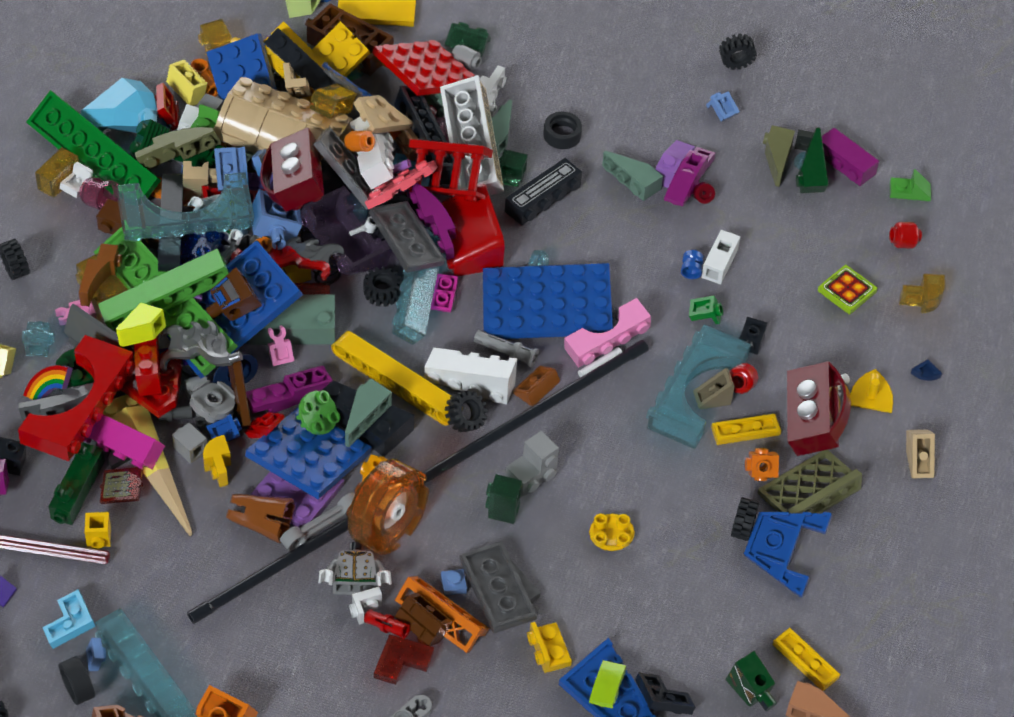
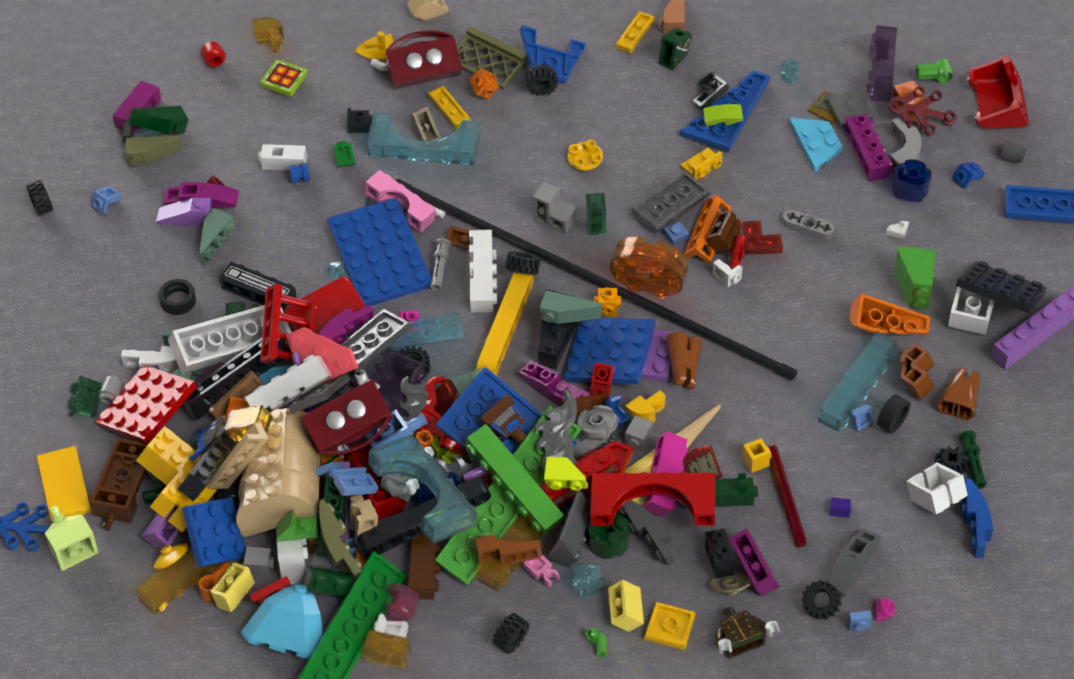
camera: 105 degrees left, 0 degrees up
tile [23,365,73,400] -> none
medium azure plate [42,589,96,649] -> none
light grey piece [280,492,363,552] -> none
bright green plate [296,390,340,435] -> none
light grey torso [318,541,392,595] -> none
orange brick [344,131,375,152] -> none
tan wing [353,95,414,134] -> none
red head [729,363,758,394] -> none
bright green slope [889,169,931,201] -> none
dark blue tile [911,359,942,381] -> none

